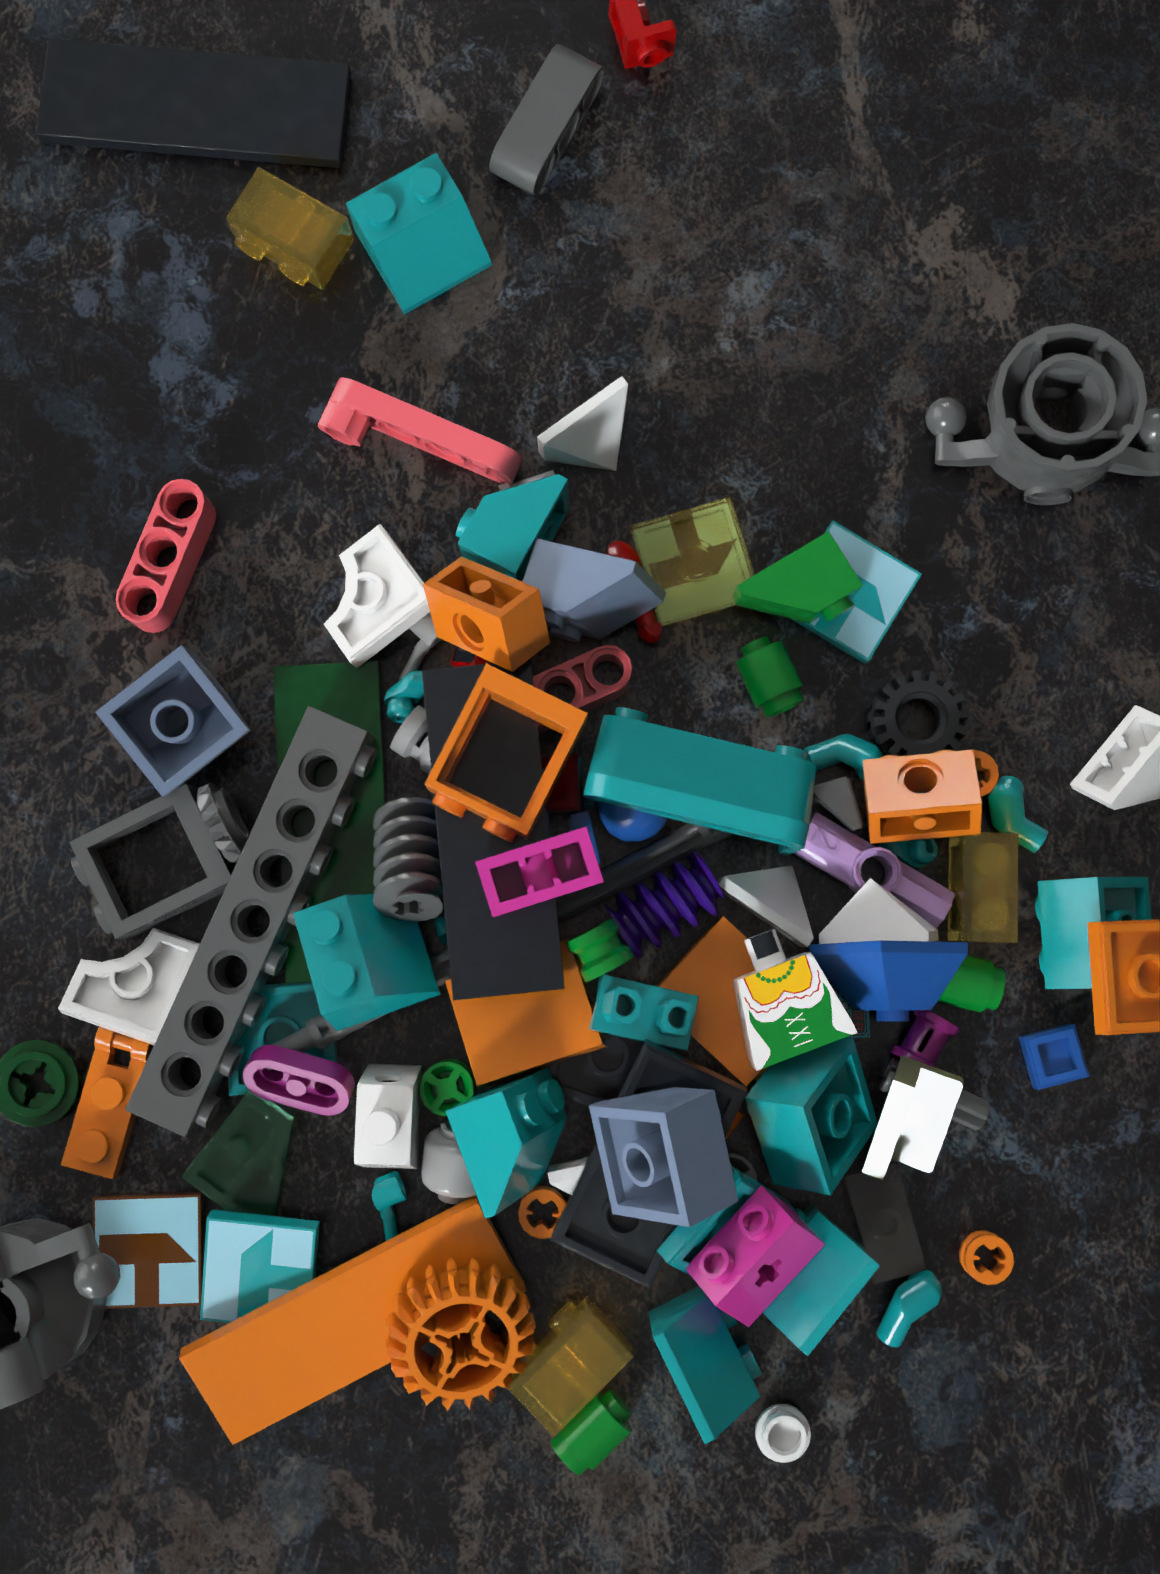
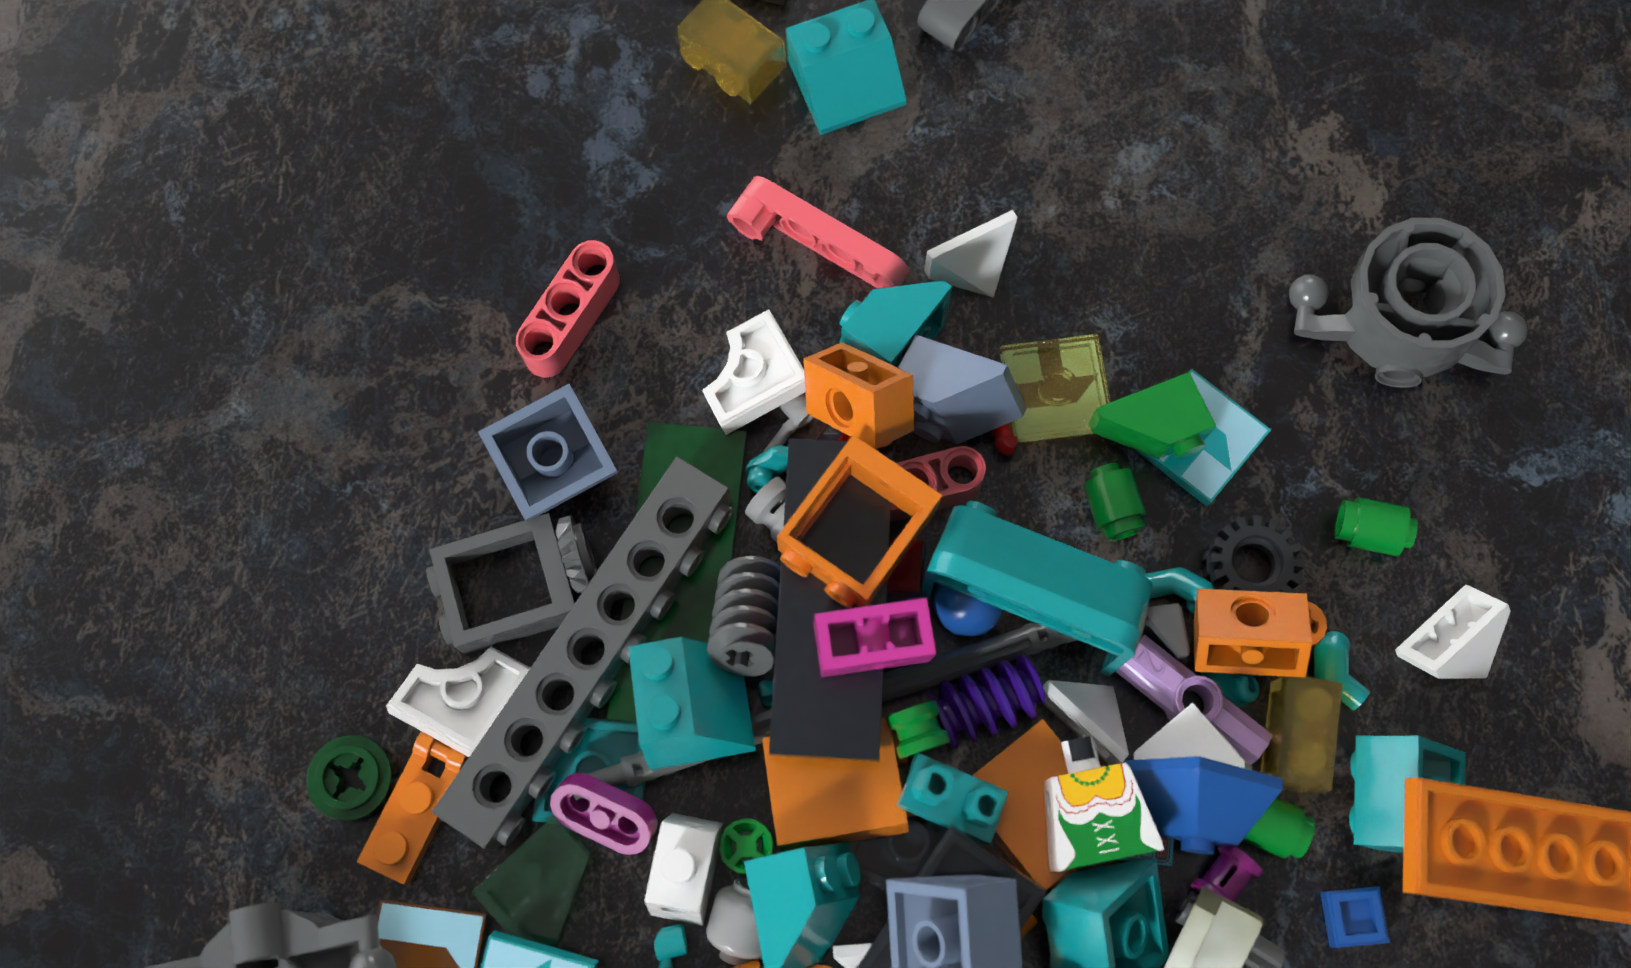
camera: 10 degrees right, 10 degrees down
none -> green brick [1334,497,1418,557]

